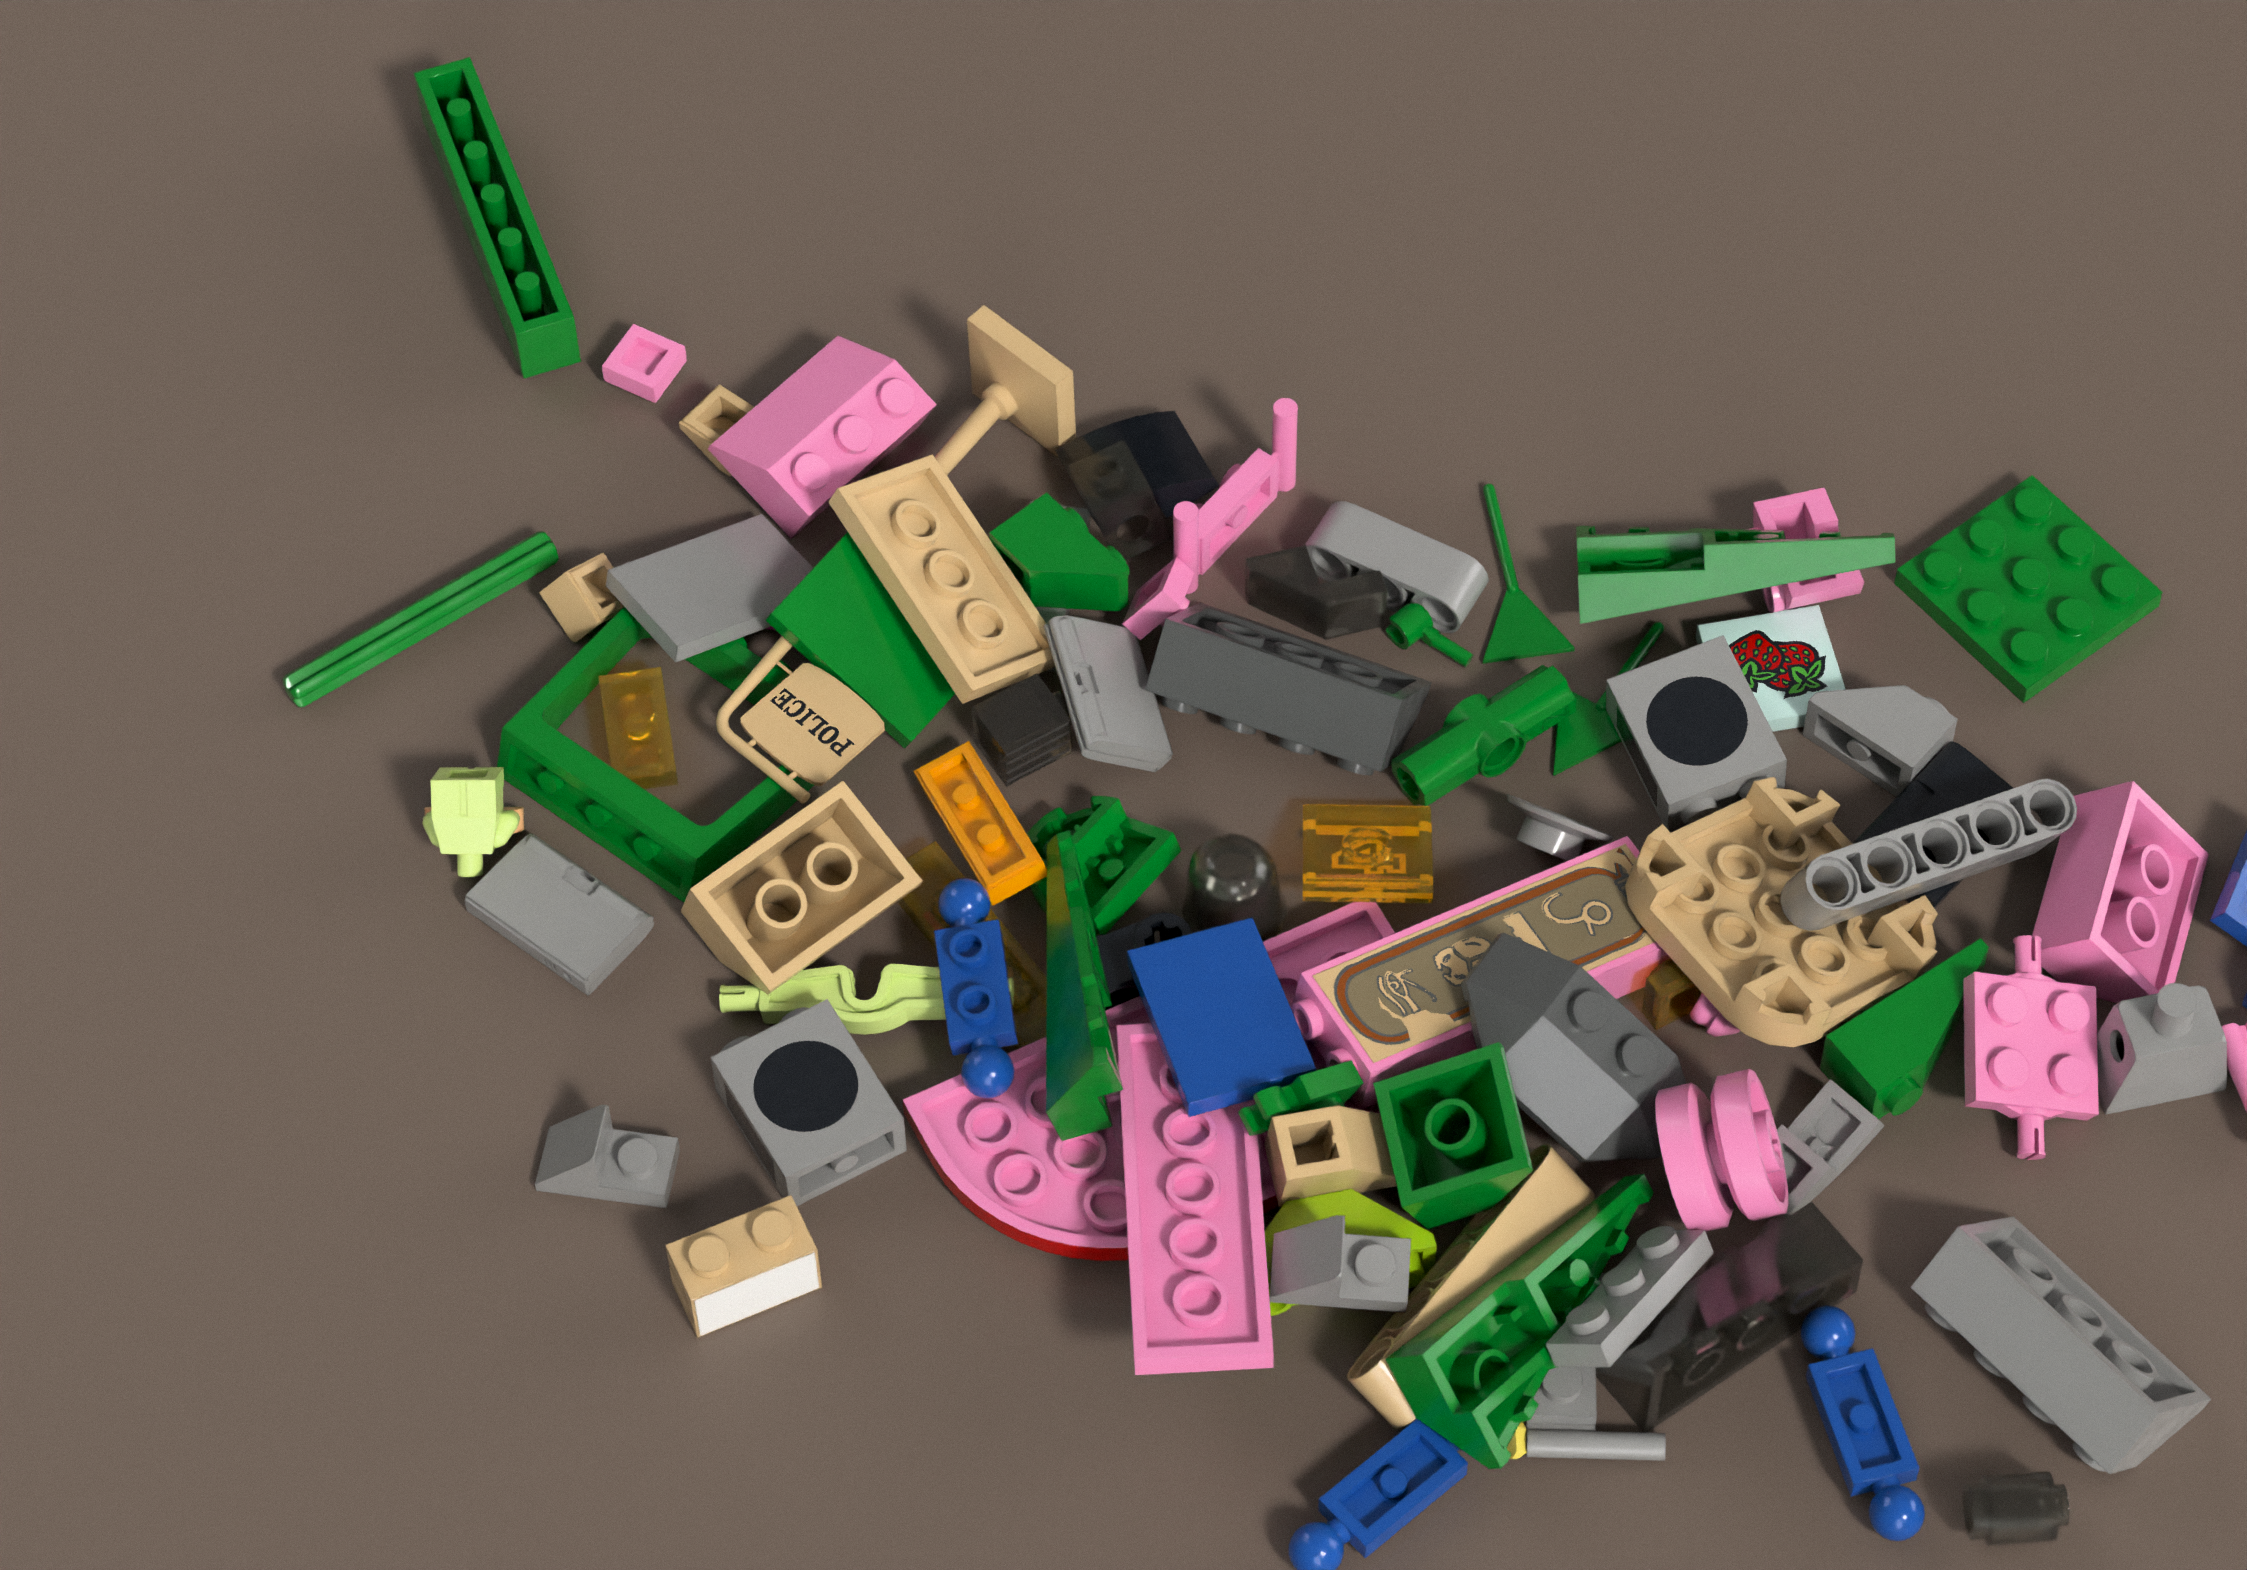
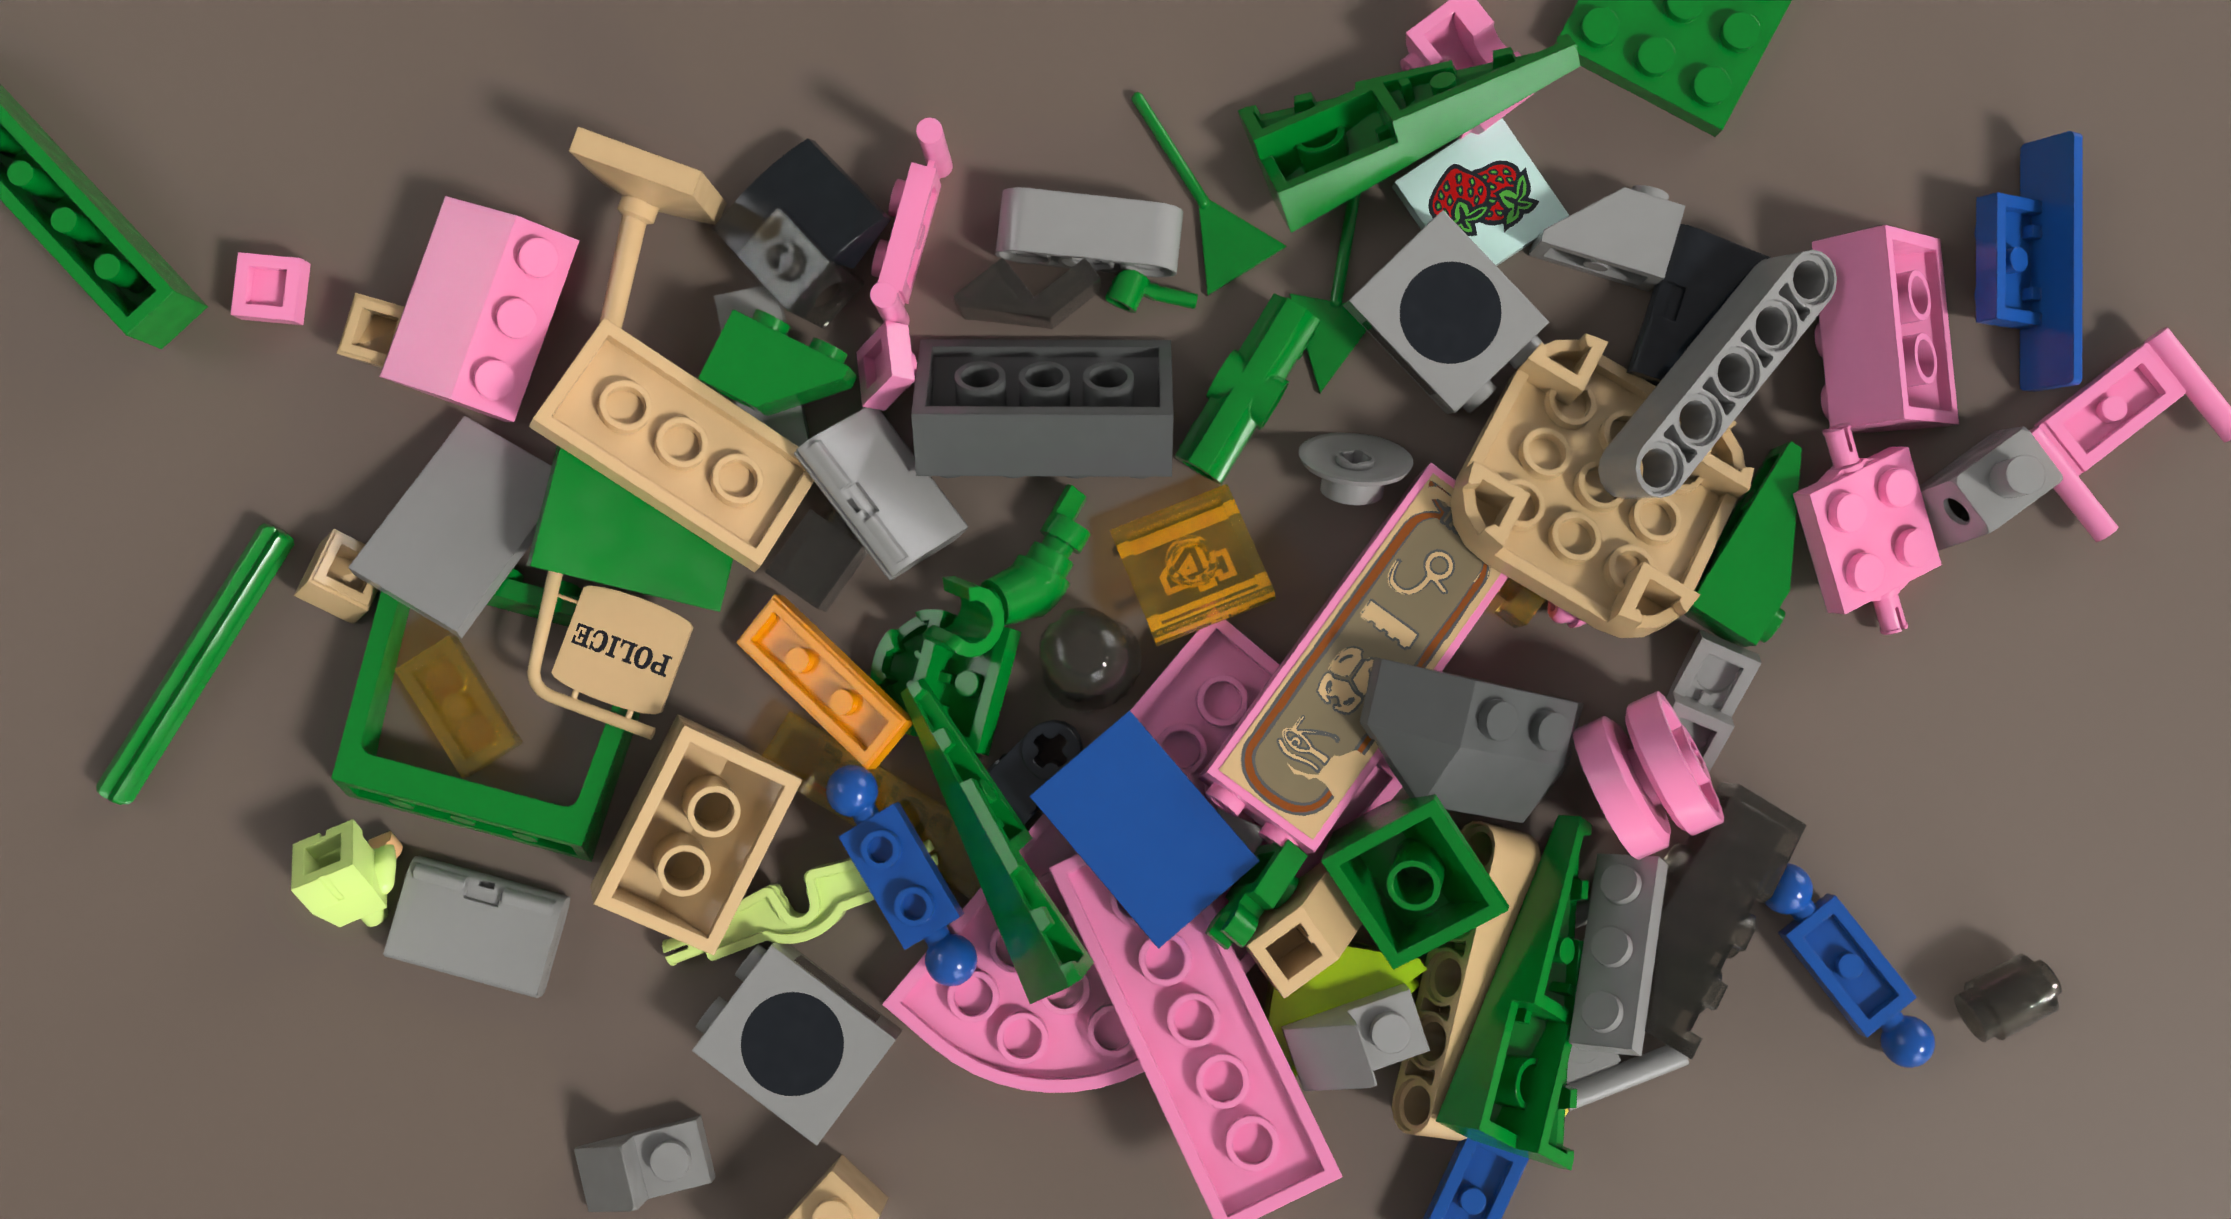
camera: 25 degrees left, 30 degrees up
light grey slope [1911,1216,2211,1474] -> none
none -> green piece [922,484,1091,658]

